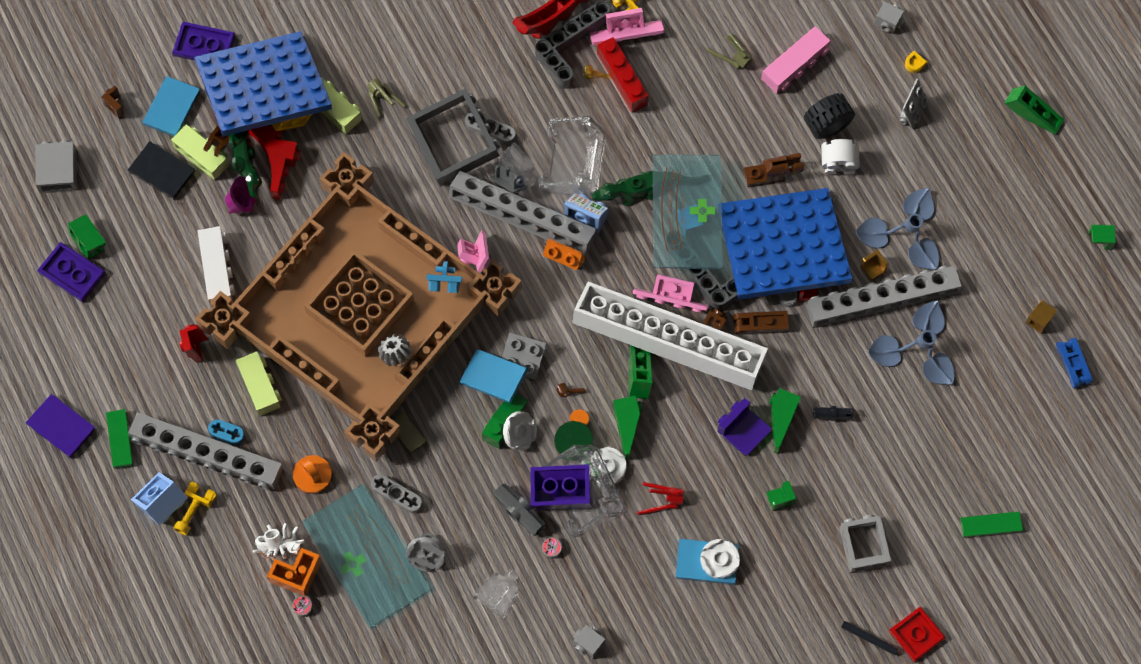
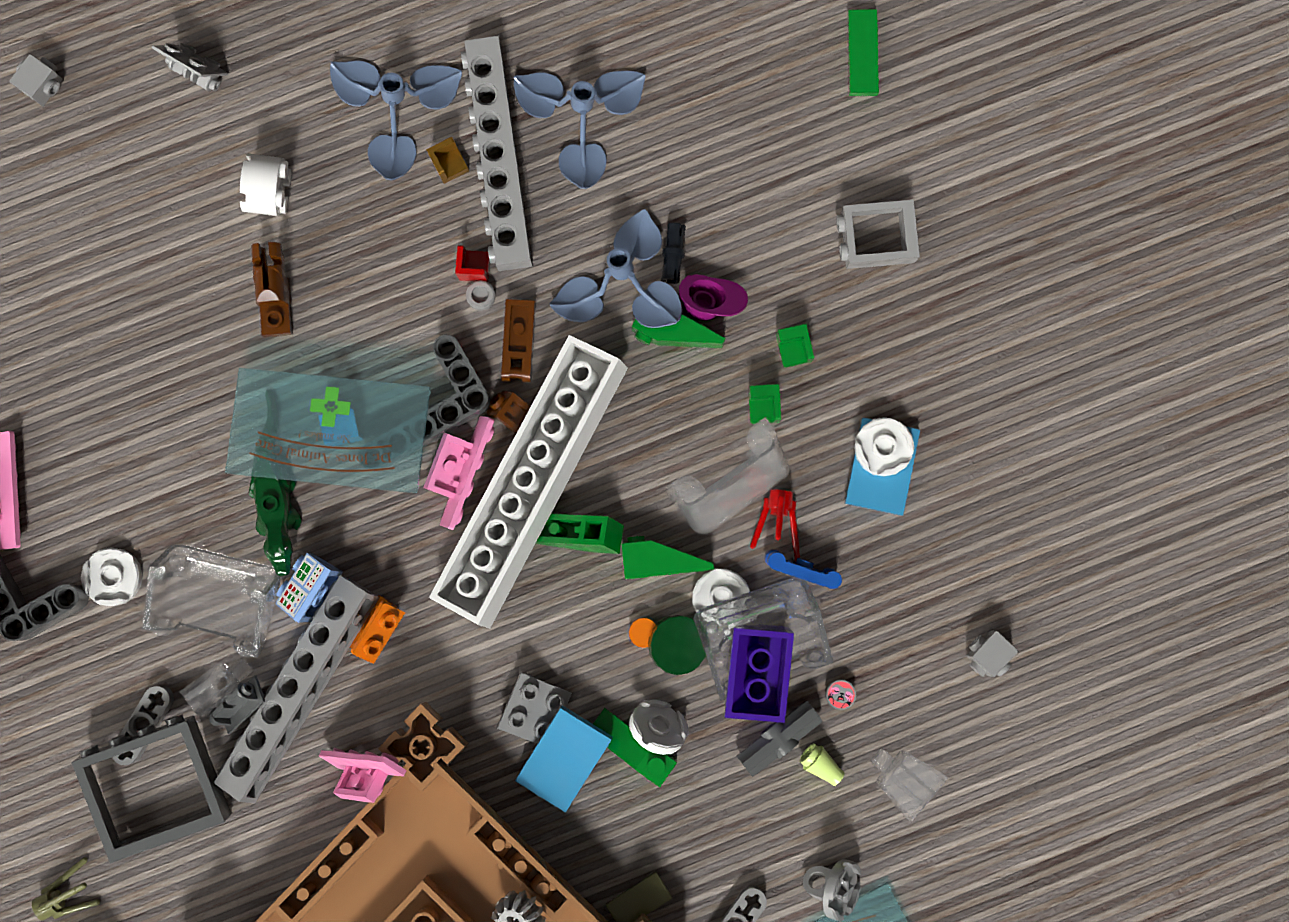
camera: 80 degrees left, 15 degrees up
dark azure hips [426,261,463,293] -> none
reddish brown hand [556,383,585,397] -> none
clear yellow hand [583,65,609,79] -> none
red brick [597,37,648,113] -> none
olive plant [707,33,753,69] -> none
blue plate [717,188,852,300] -> none
dark purple bracket [717,398,771,456] -> none
bright pink brick [761,27,831,94] -> none
black tyre [804,93,855,139] -> none
black bar [841,621,899,655] -> none
red tile [889,606,946,662] -> none
yellow tile [905,51,928,73] -> none
none -> white tile [81,547,143,606]
none -> sand blue plant [550,209,682,328]
none -> clear windscreen [666,417,790,534]
none -> magenta piece [679,274,748,321]
none -> green panel [748,384,781,424]
none -> blue plate [764,549,842,589]
none -> yellowish green cone [799,743,845,786]

